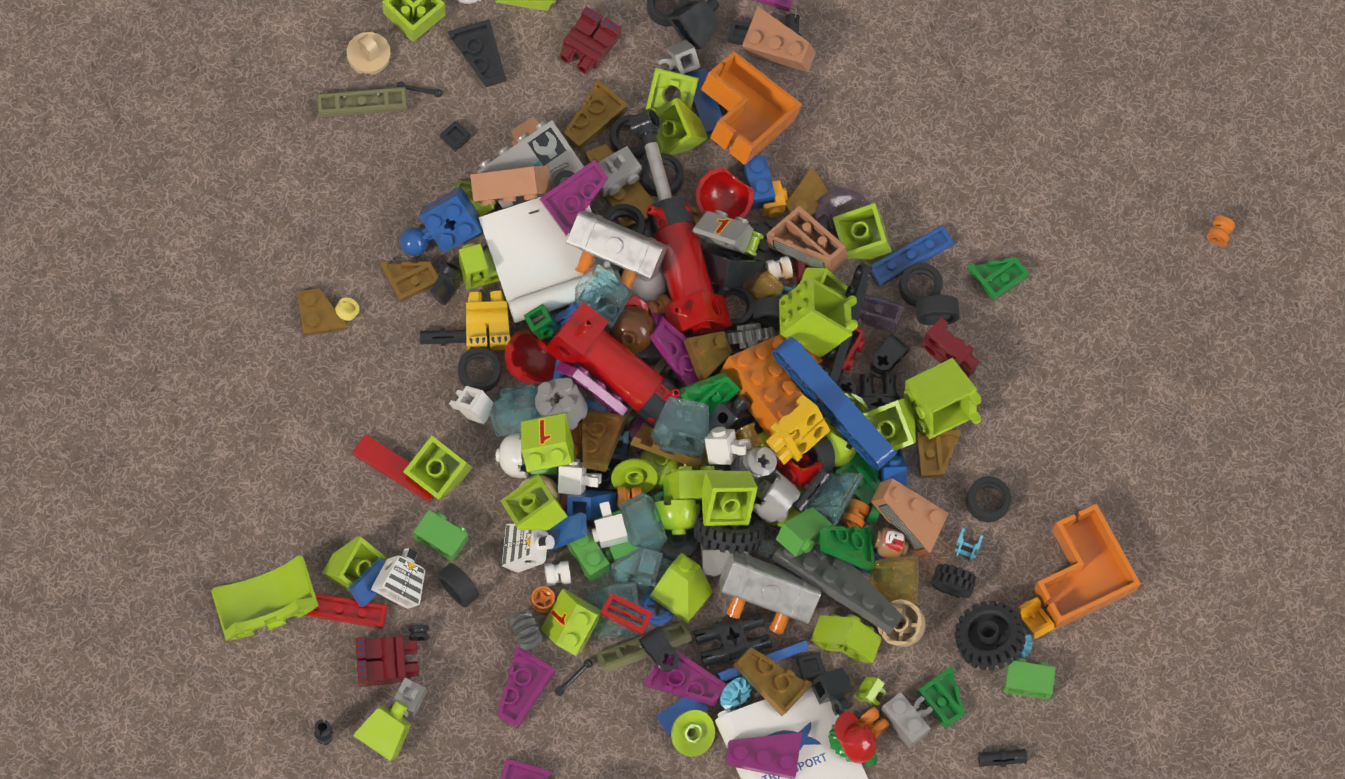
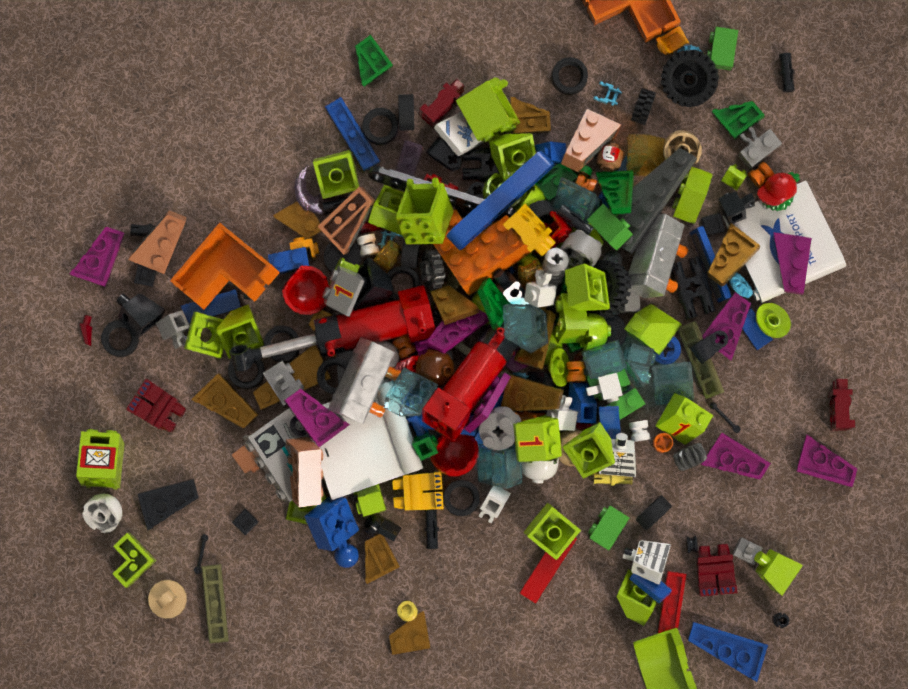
camera: 80 degrees left, 15 degrees up
red tile [600,593,653,636] -> none
none -> white tile [434,112,484,156]
none -> light yellow pin [593,472,633,486]
none -> blue wing [688,622,768,682]

